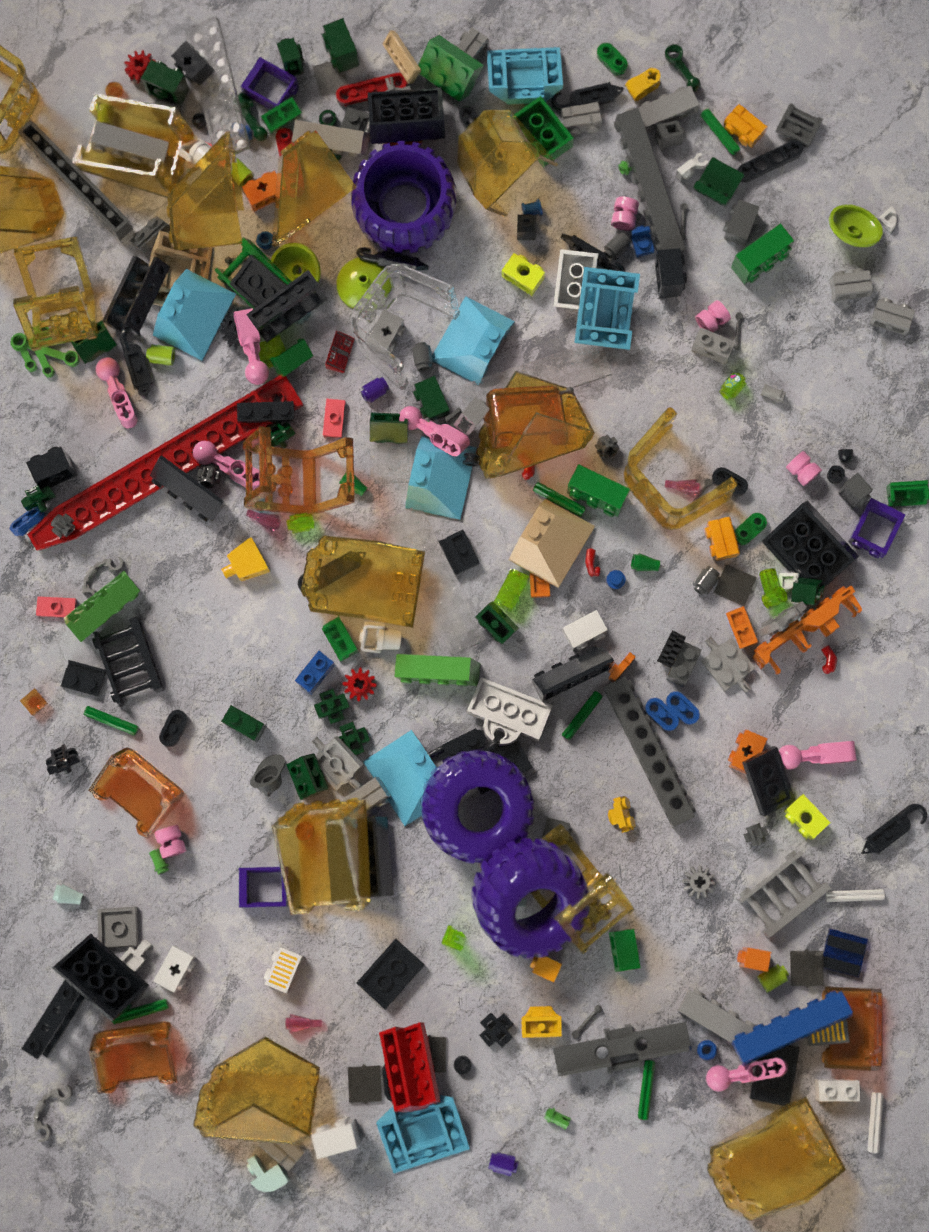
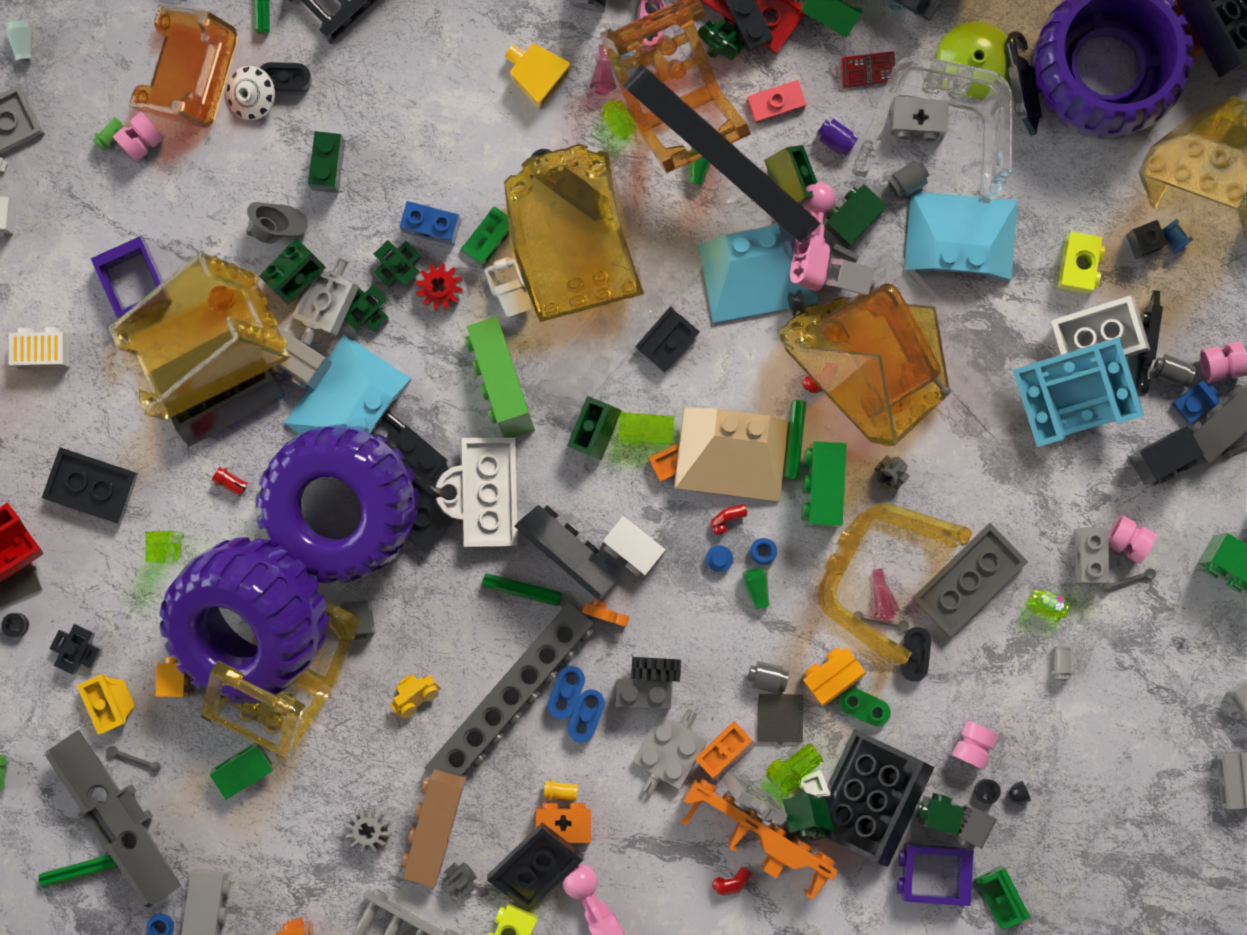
camera: 65 degrees right, 5 degrees up
none -> red pin [212,467,249,497]
none -> white dish [226,66,275,120]
none -> medium nougat brick [401,769,466,888]
none -> yellow pin [543,779,578,801]
none -> black beam [623,64,821,244]
none -> blue plate [750,538,777,565]
none -> dark grey plate [911,523,1028,638]
none -> dark green brick [916,793,964,835]

